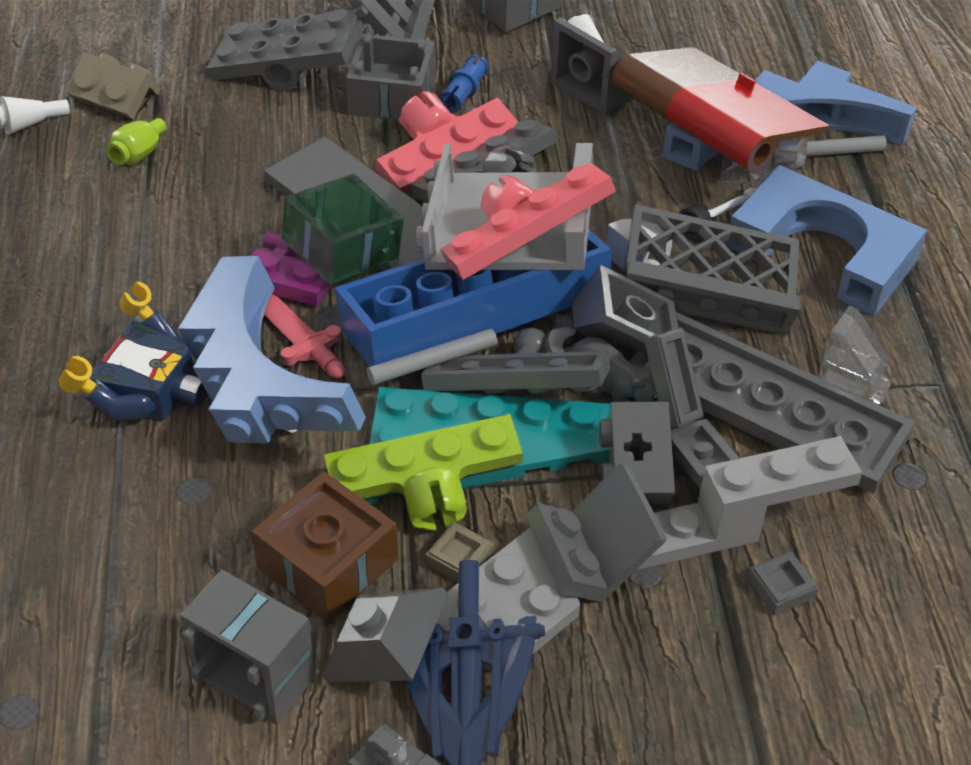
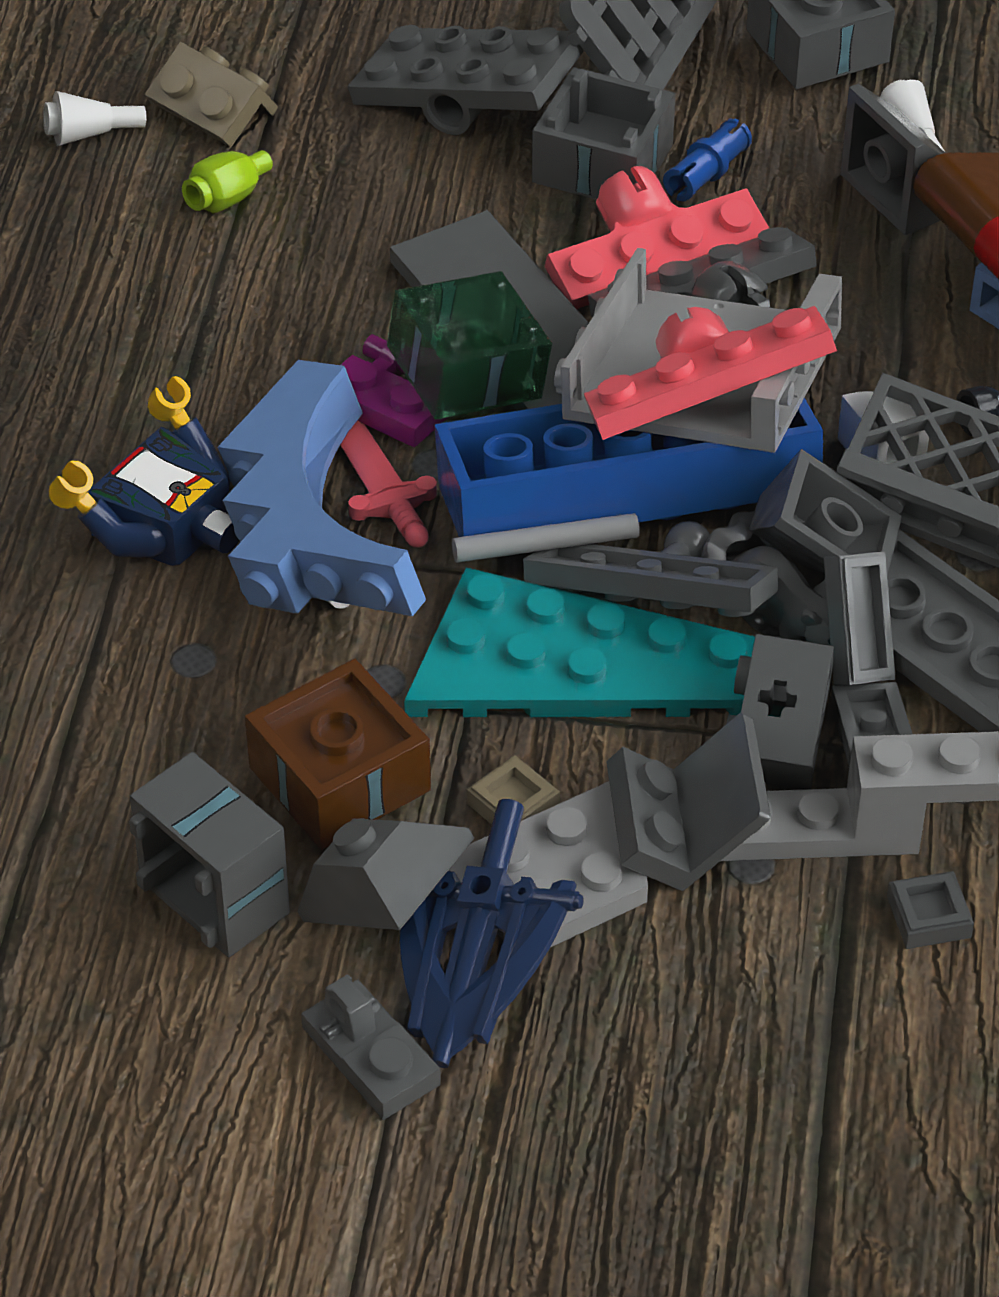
camera: 15 degrees right, 0 degrees up
lime plate [324,414,523,532] -> none

